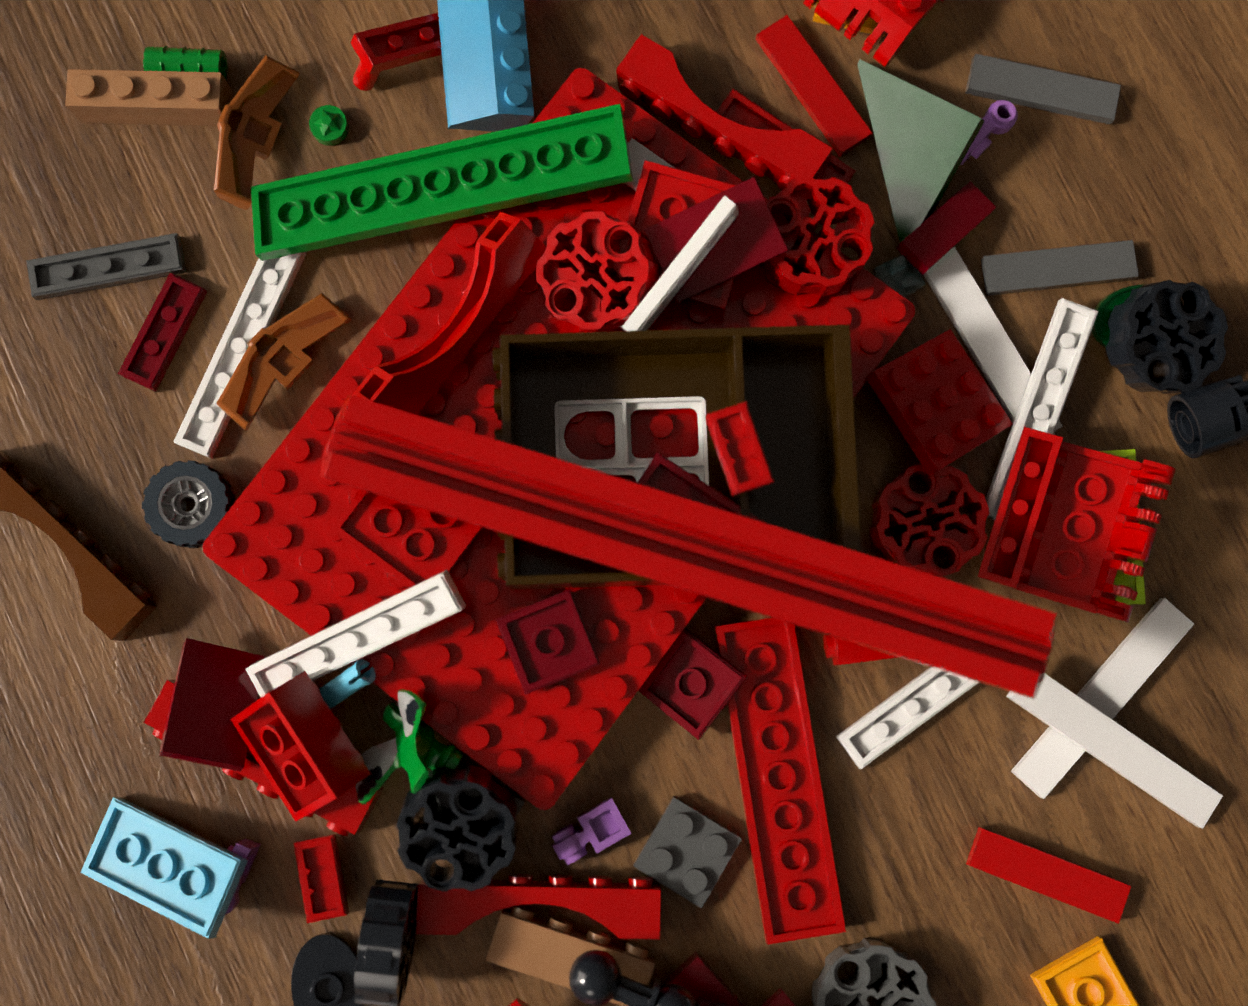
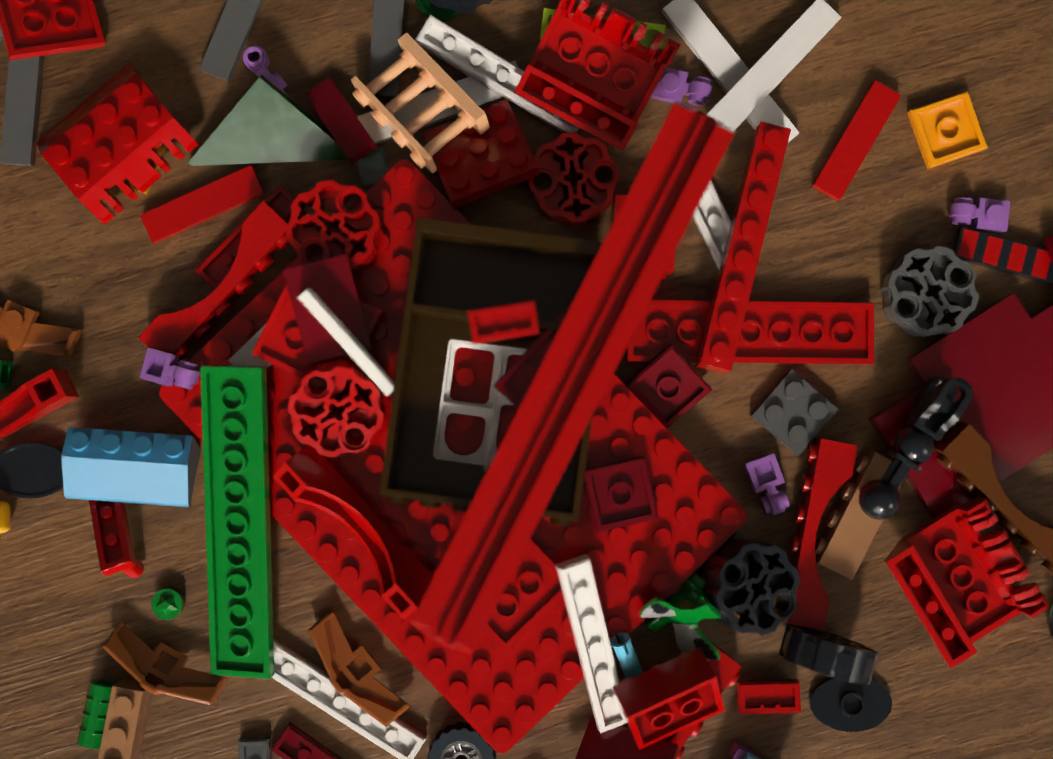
camera: 75 degrees left, 5 degrees up
none -> medium lavender plate [140,348,200,389]
none -> light nougat fence [351,32,490,174]
none -> medium lavender plate [651,68,713,106]
none -> red brick [695,121,791,374]

